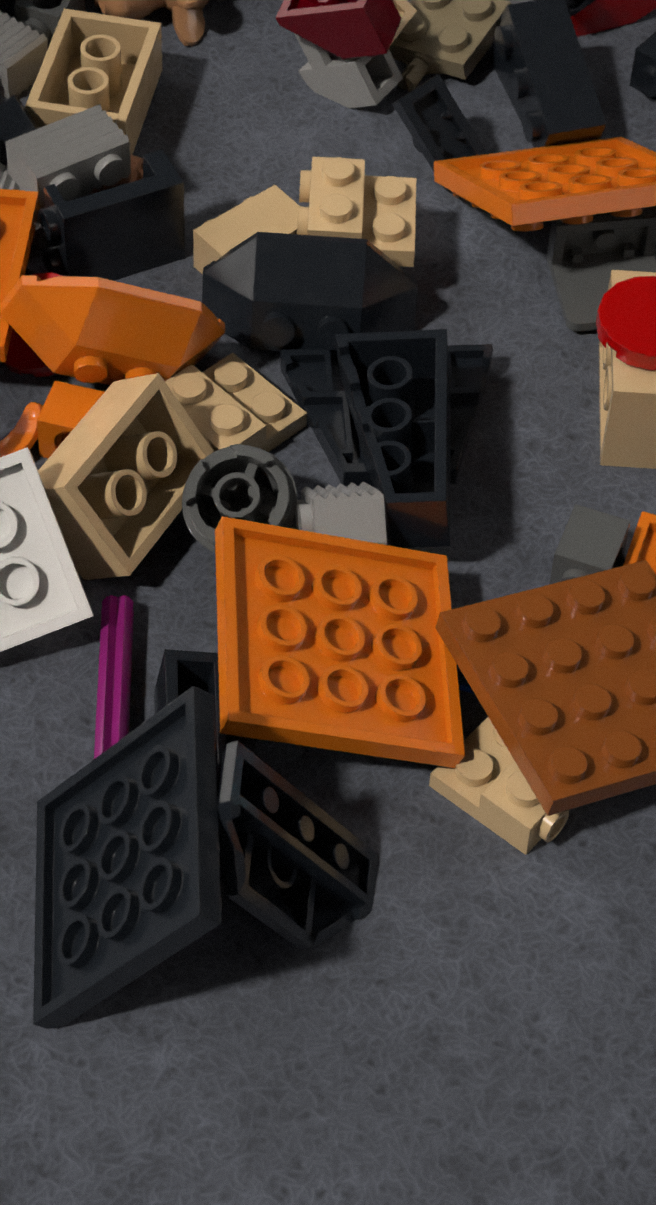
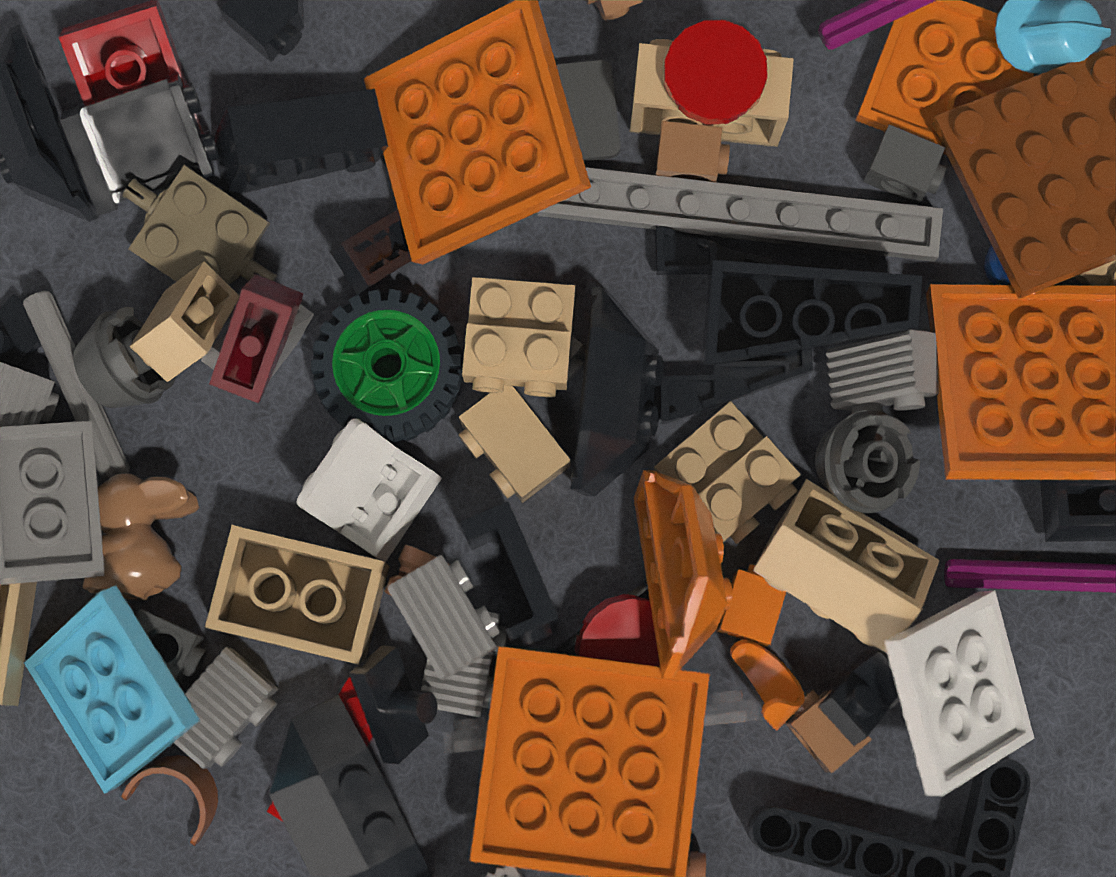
camera: 85 degrees left, 30 degrees up
none -> white bracket [297,418,442,562]
none -> wheel [311,289,463,443]
none -> light grey plate [537,167,943,262]
none -> medium nougat brick [655,121,730,182]

